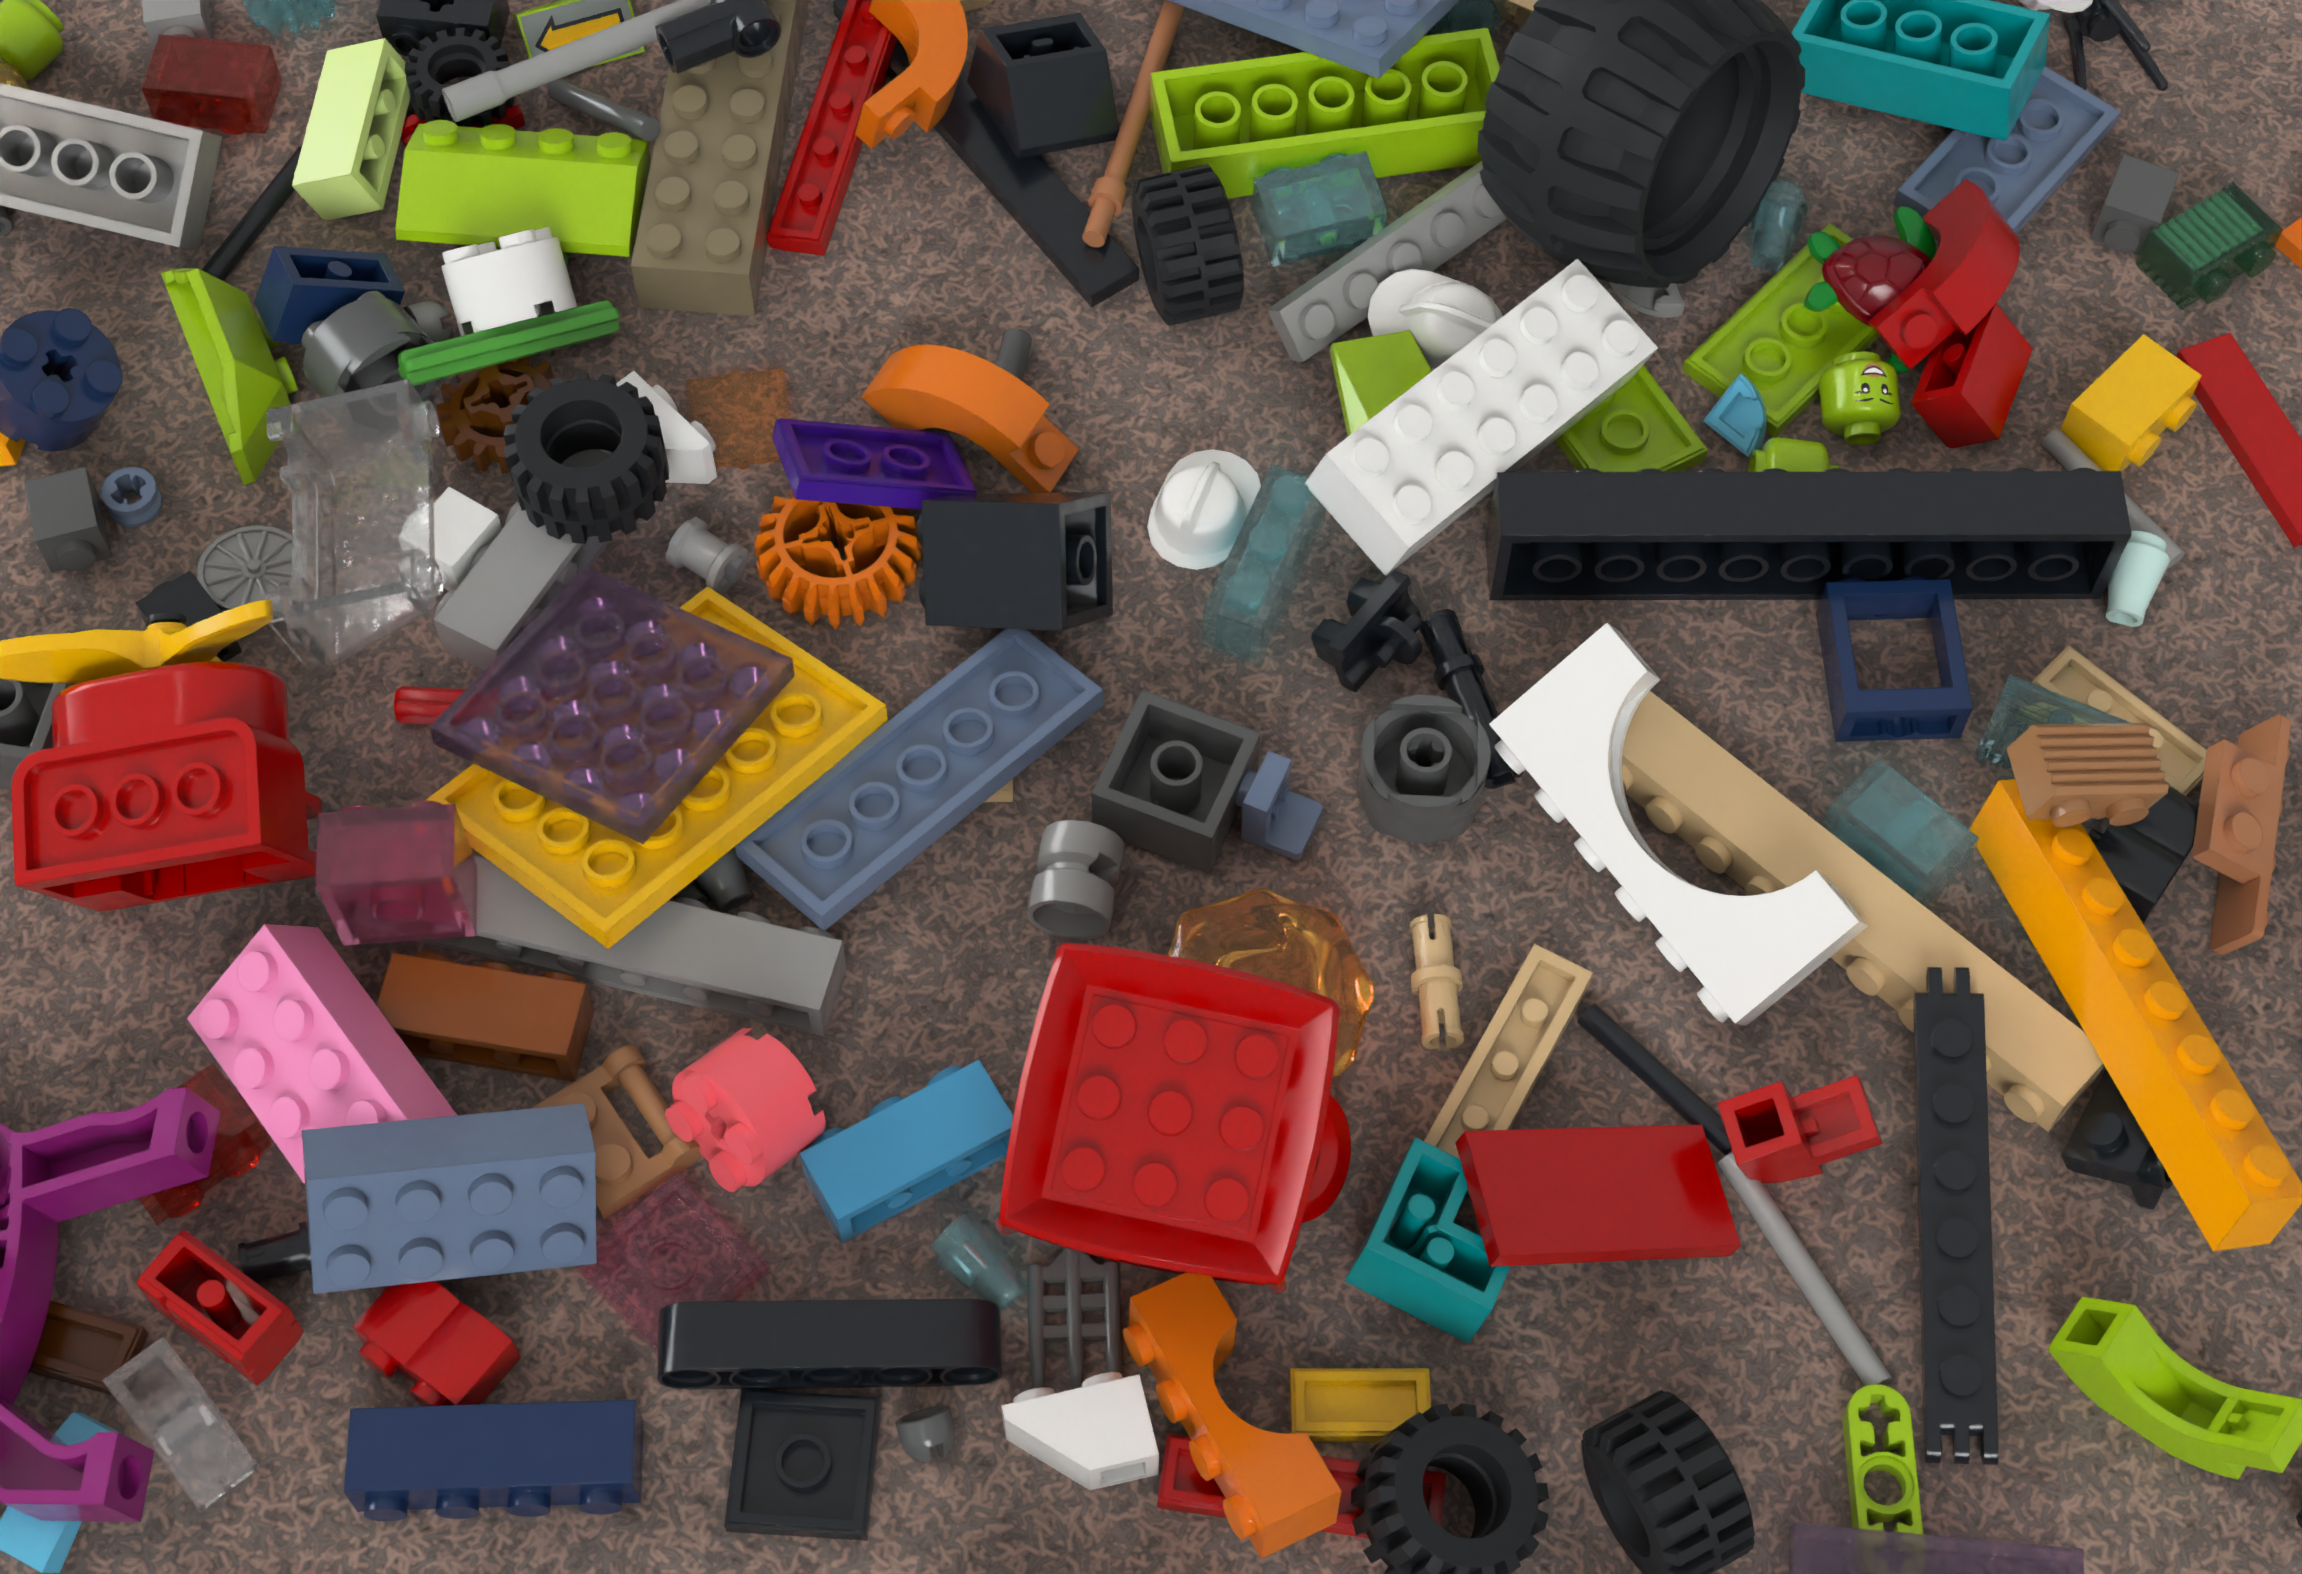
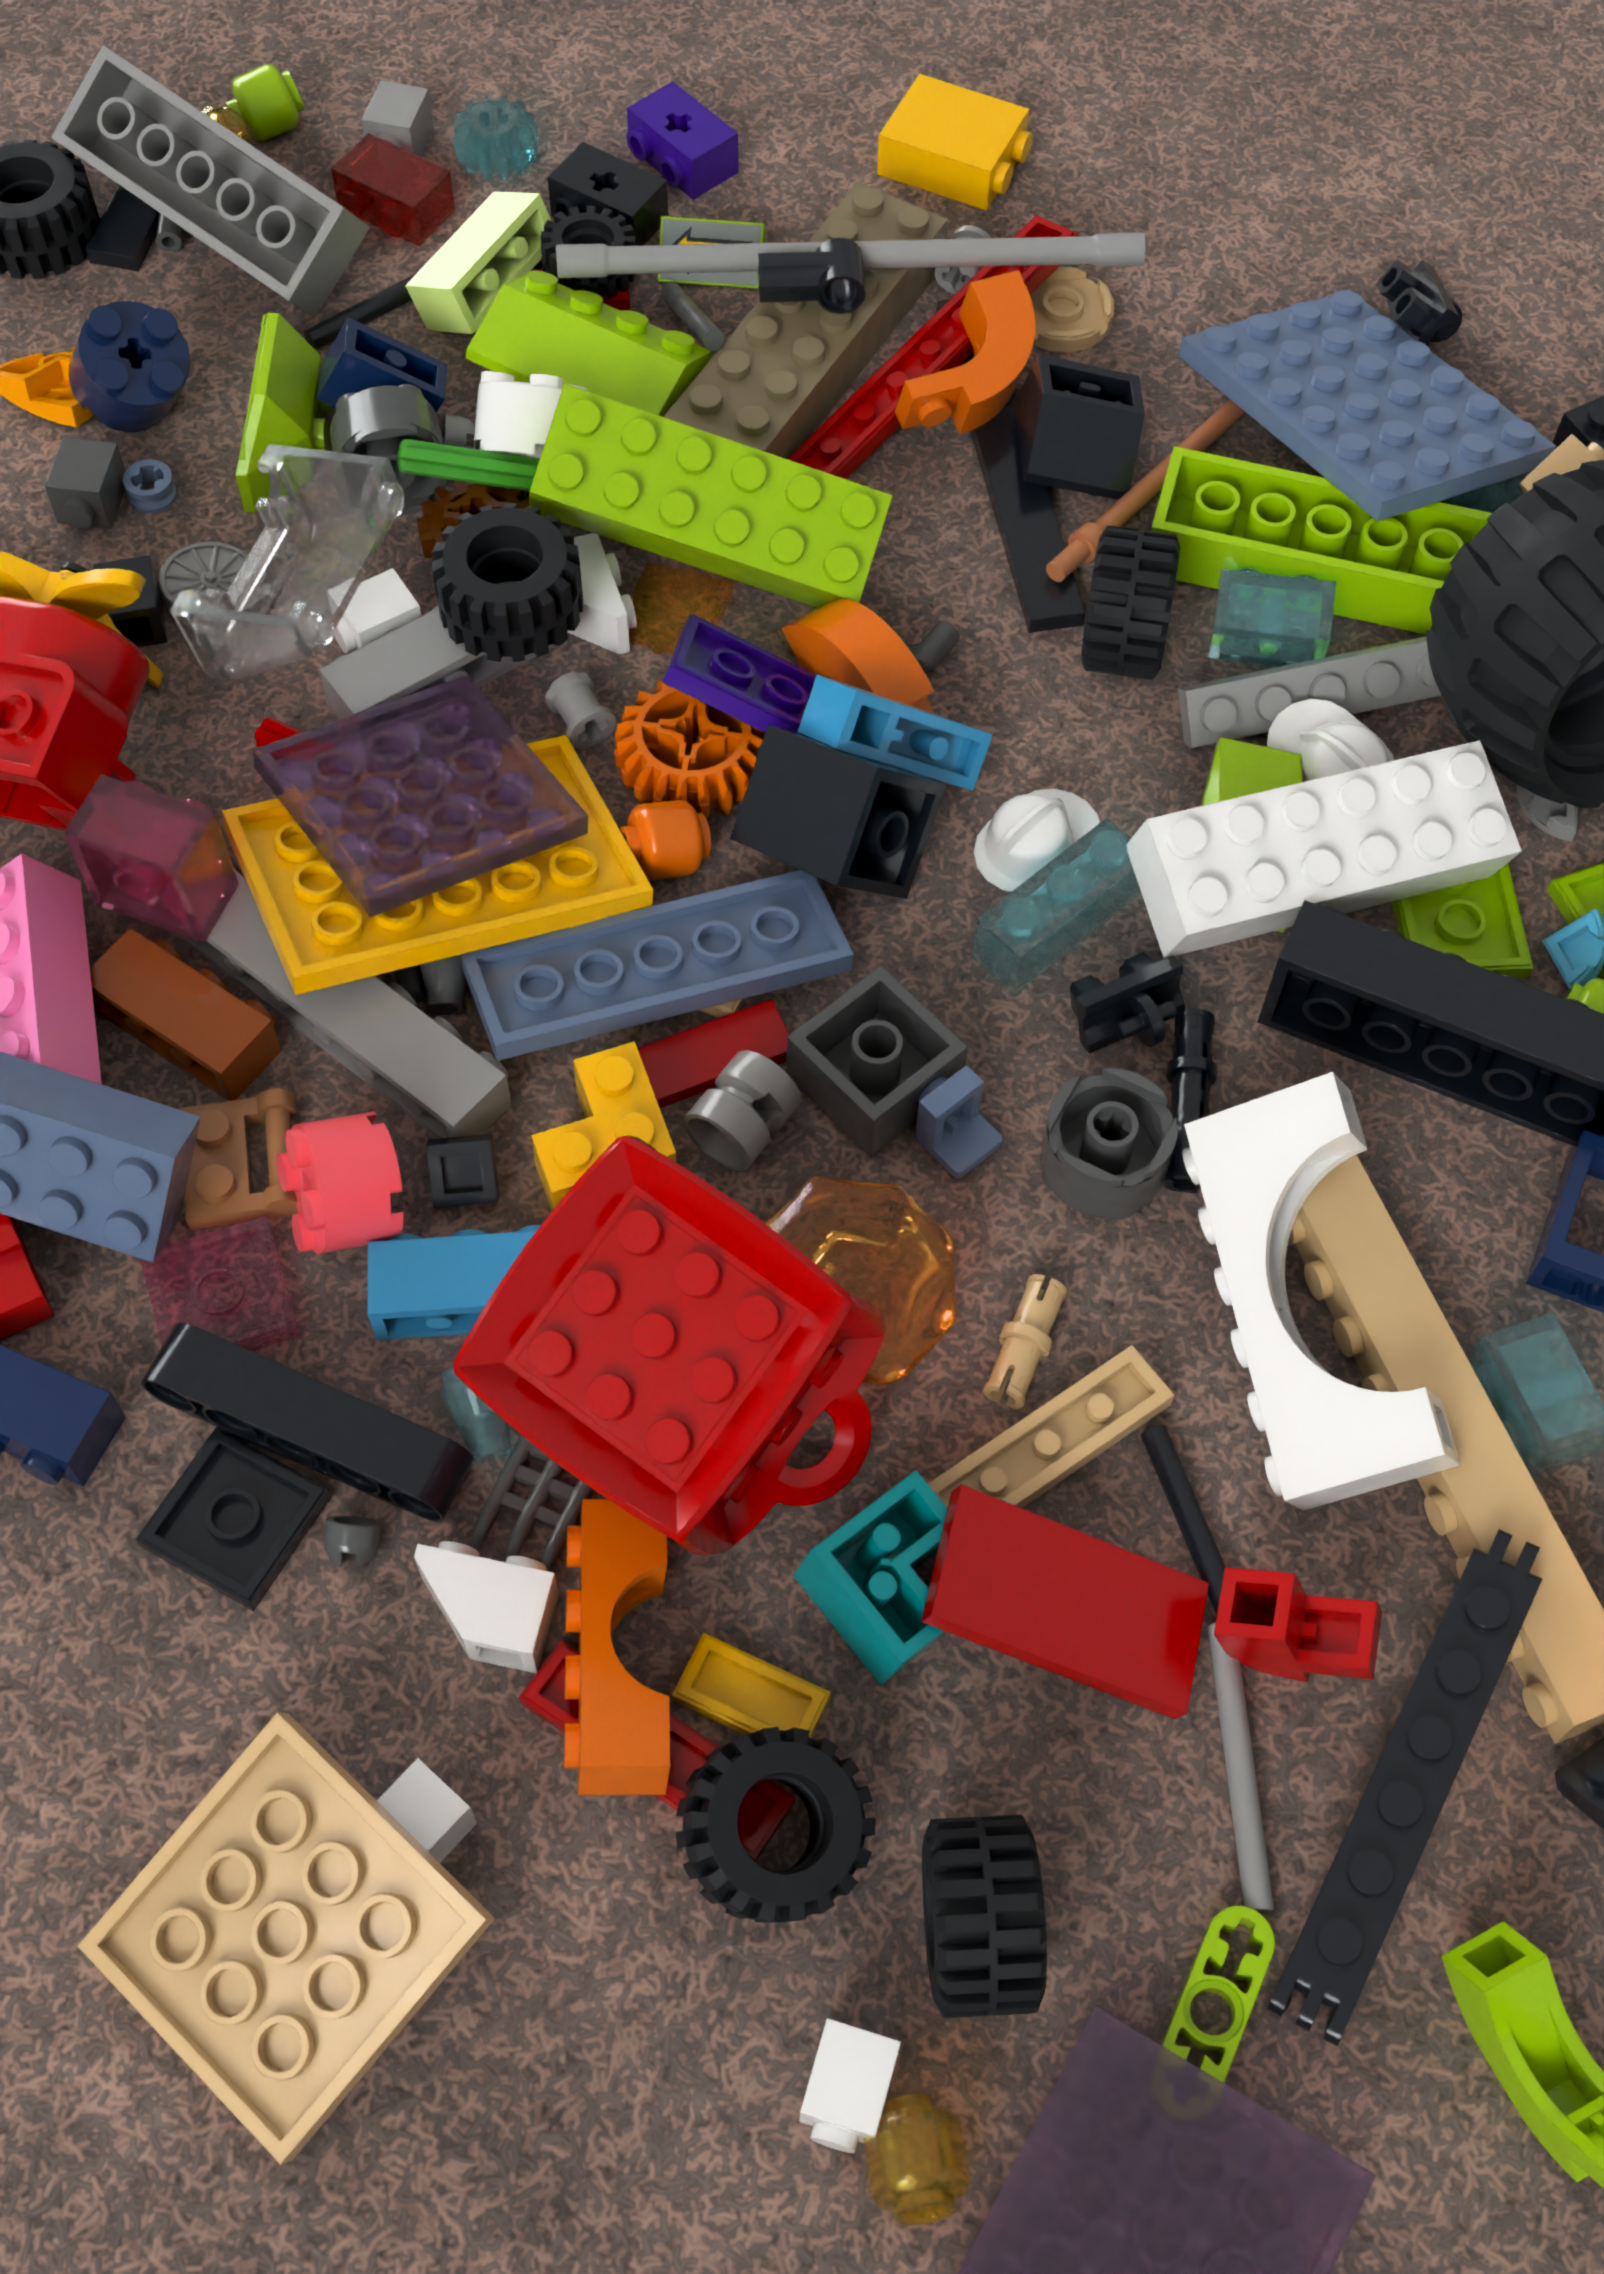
camera: 25 degrees right, 0 degrees up
none -> black plate [426,1134,499,1208]
none -> lime brick [529,383,893,608]
none -> yellow brick [531,1041,676,1211]
none -> orange head [619,800,711,881]
none -> red tile [637,999,789,1108]
none -> dark azure slope [798,674,993,791]

